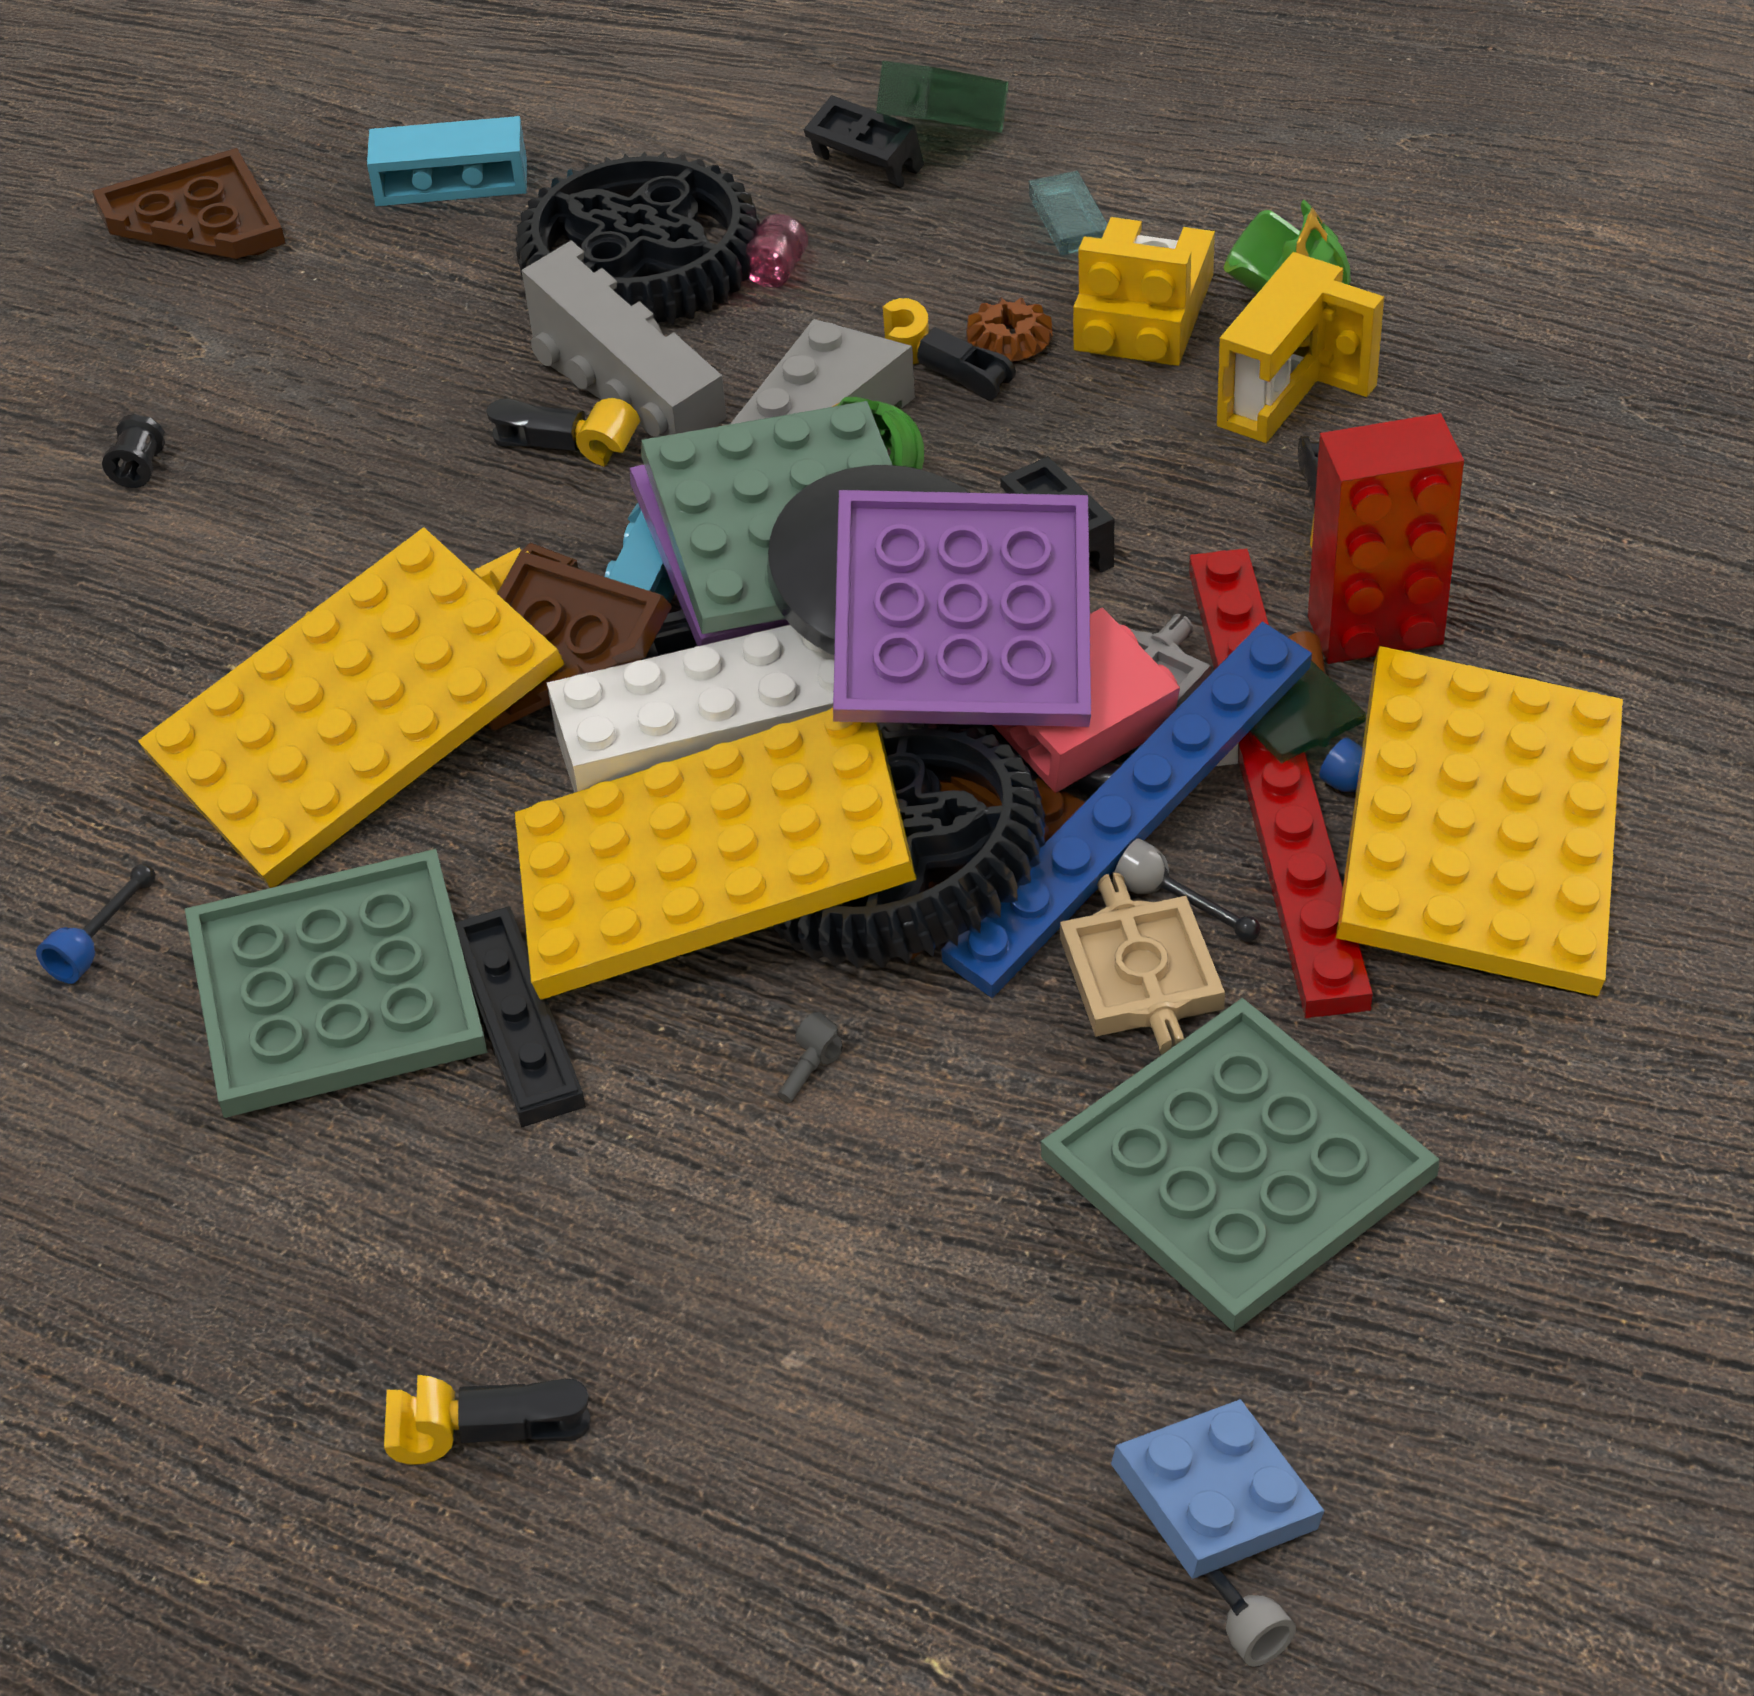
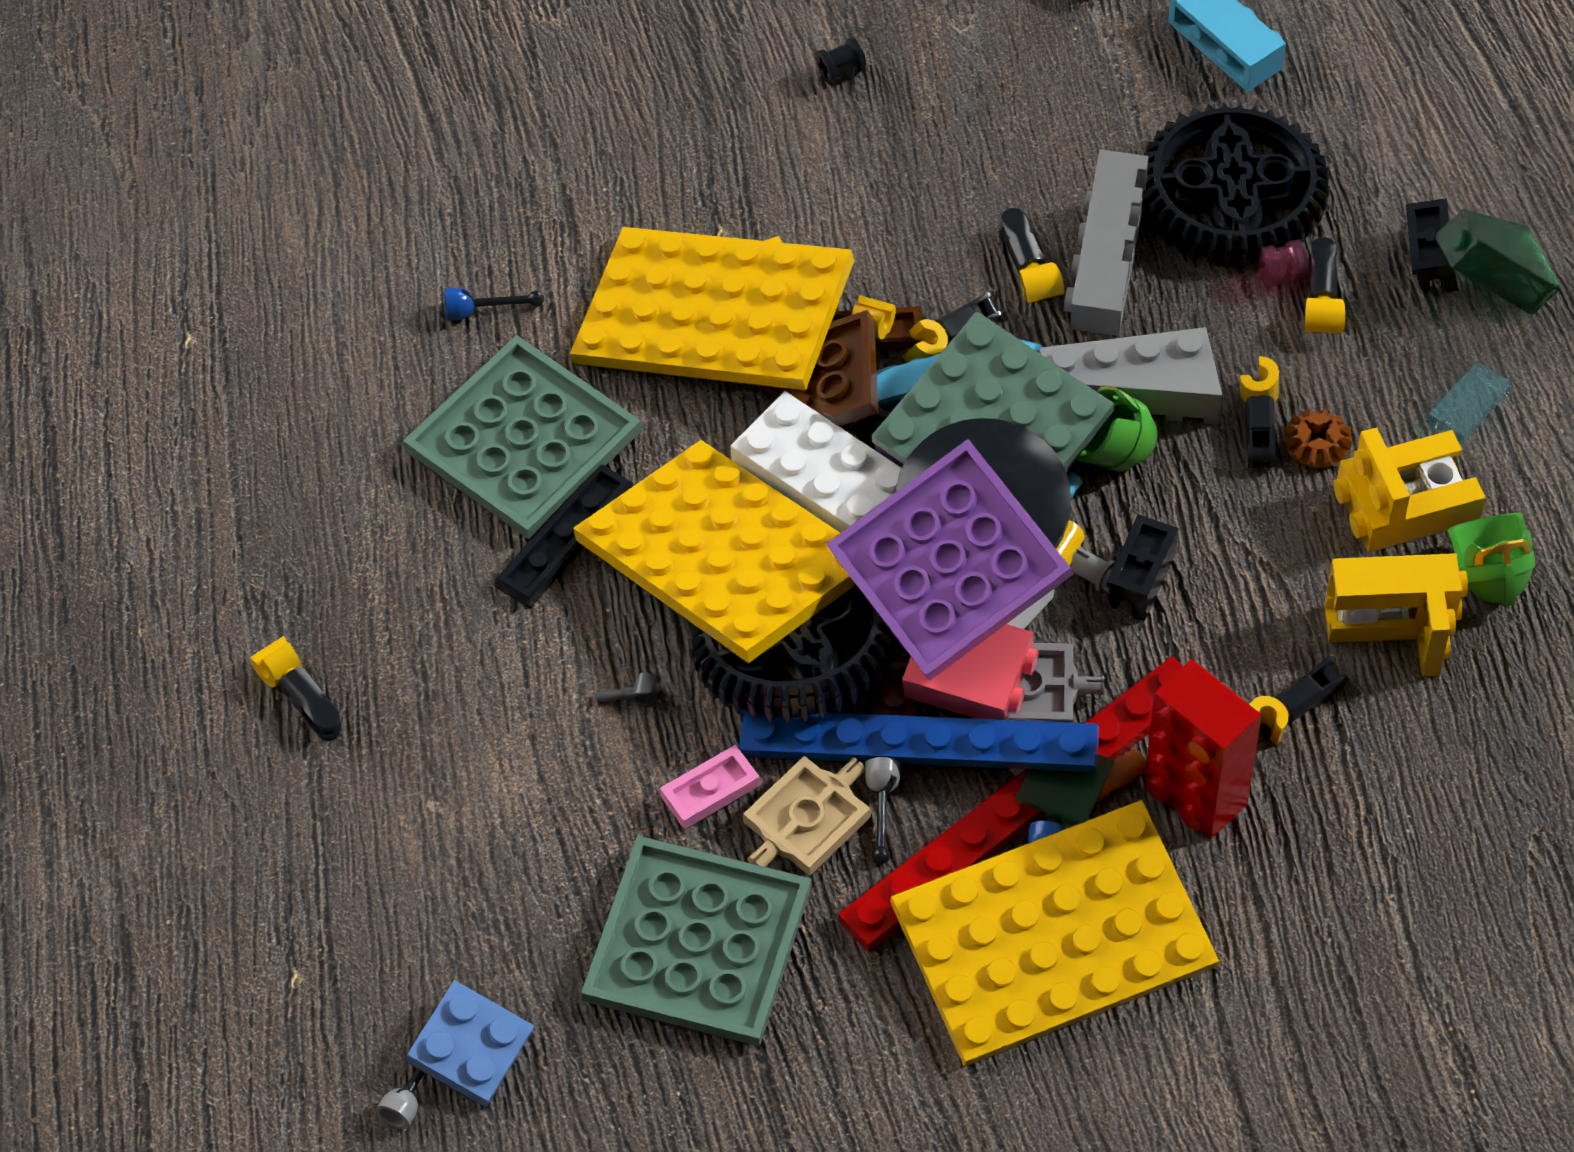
camera: 55 degrees right, 10 degrees up
none -> bright pink plate [660,745,760,829]
none -> piece [902,290,1006,363]
none -> piece [1305,237,1345,333]

